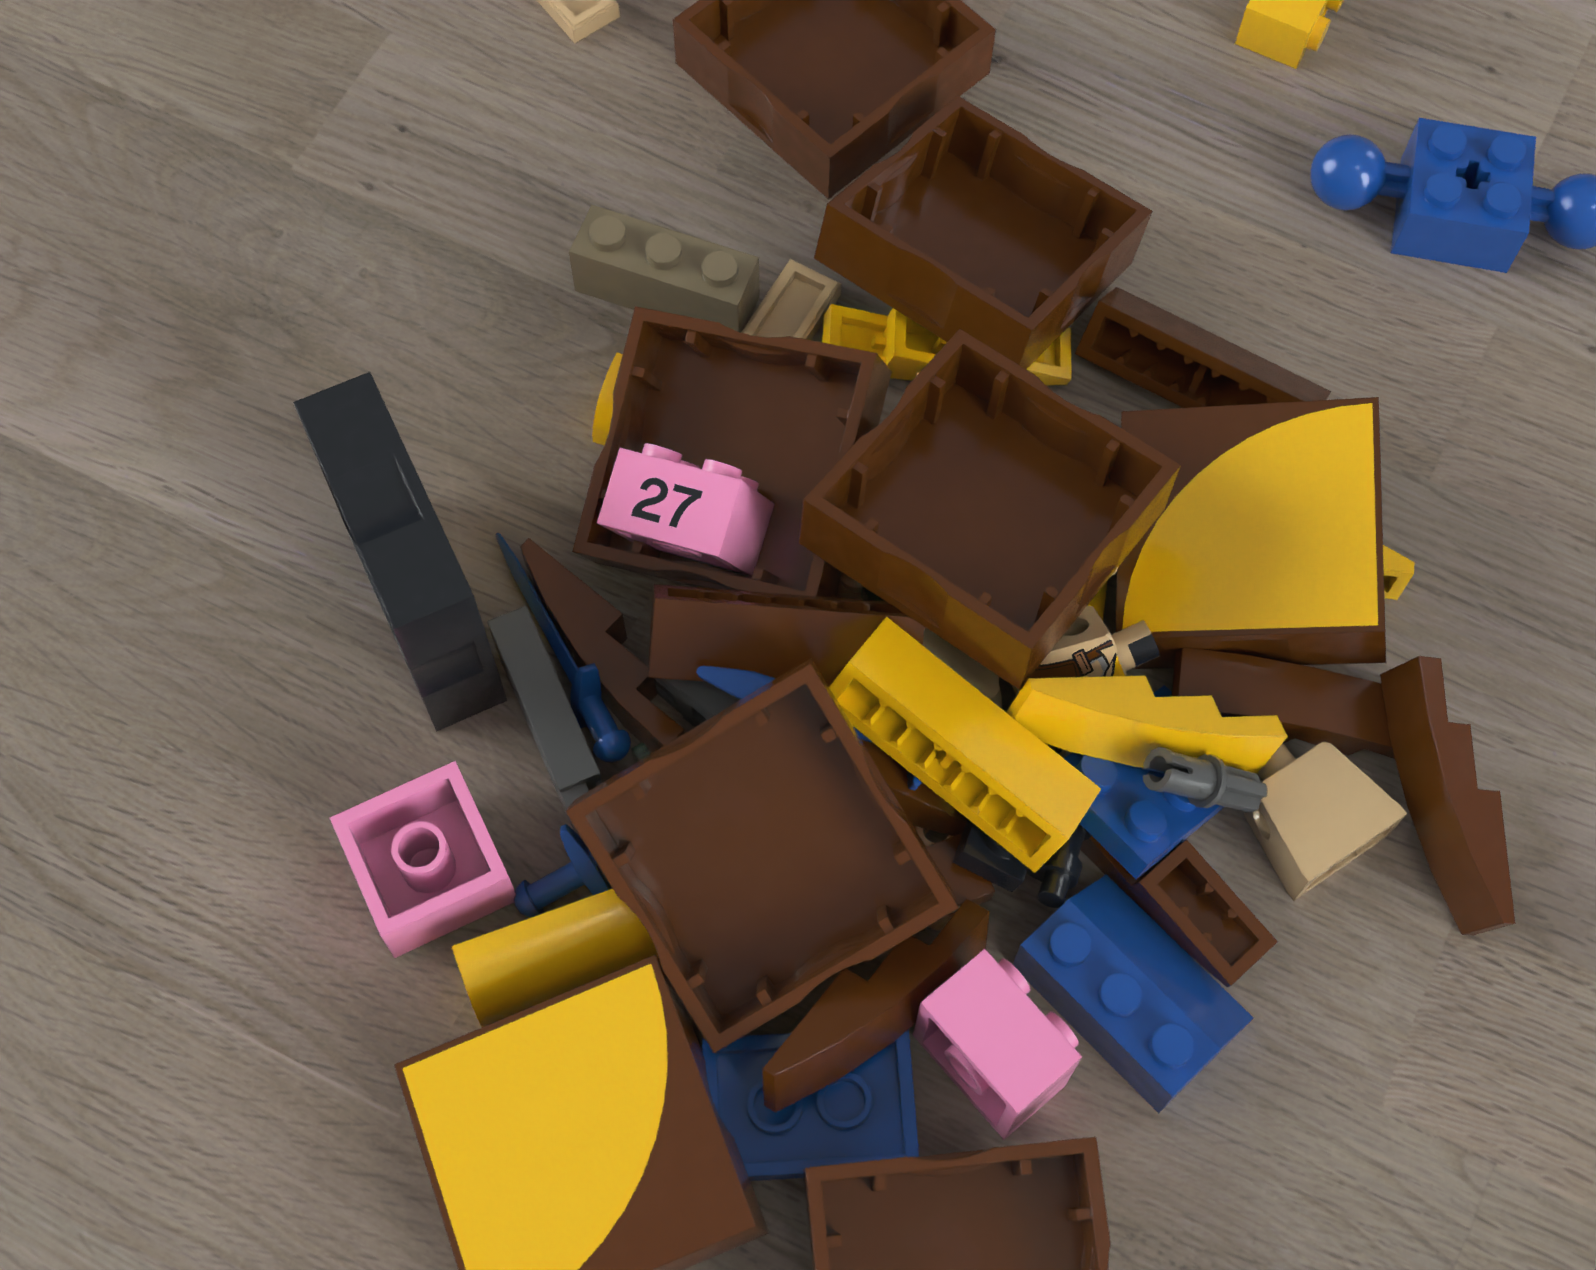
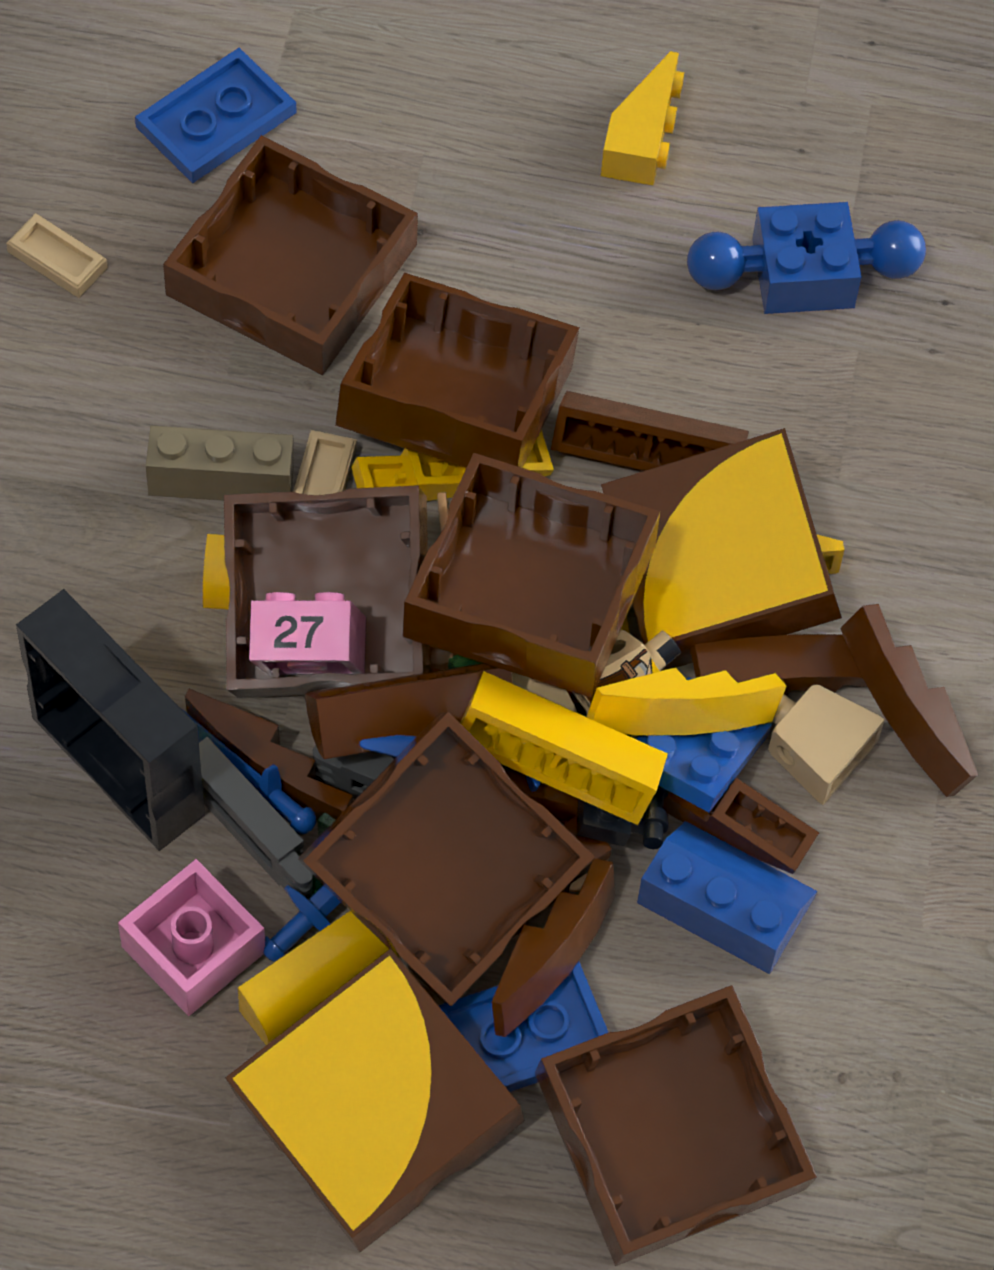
camera: 20 degrees left, 5 degrees down
bright pink brick [913,949,1082,1140] -> none
dark grey axle [1143,747,1268,812] -> none

